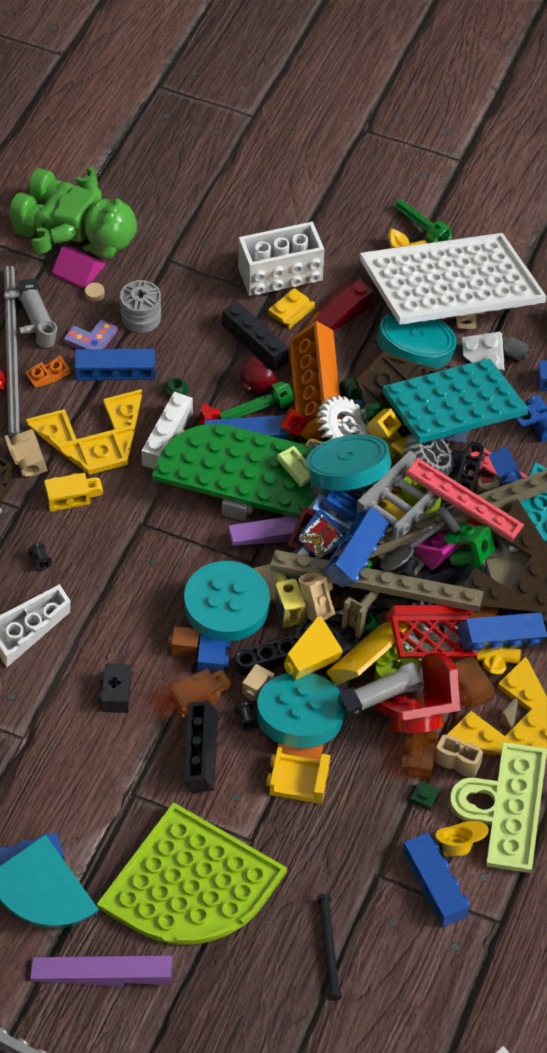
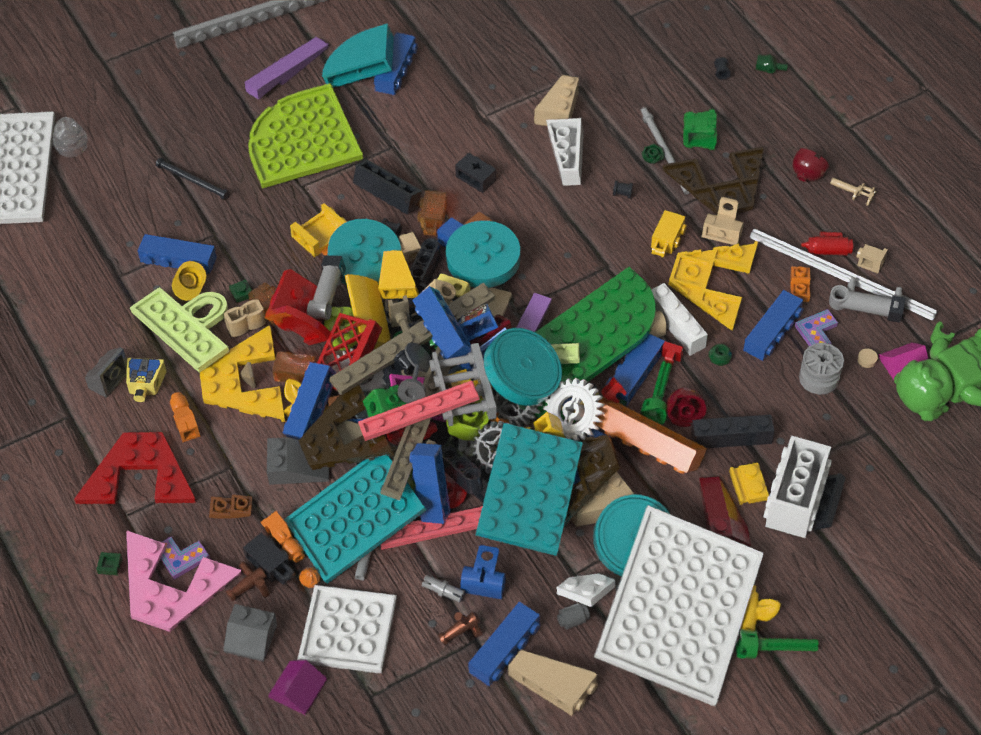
camera: 130 degrees right, 0 degrees up
dark green piece [339,378,362,401] -> none
dark green plate [361,402,384,425] -> none

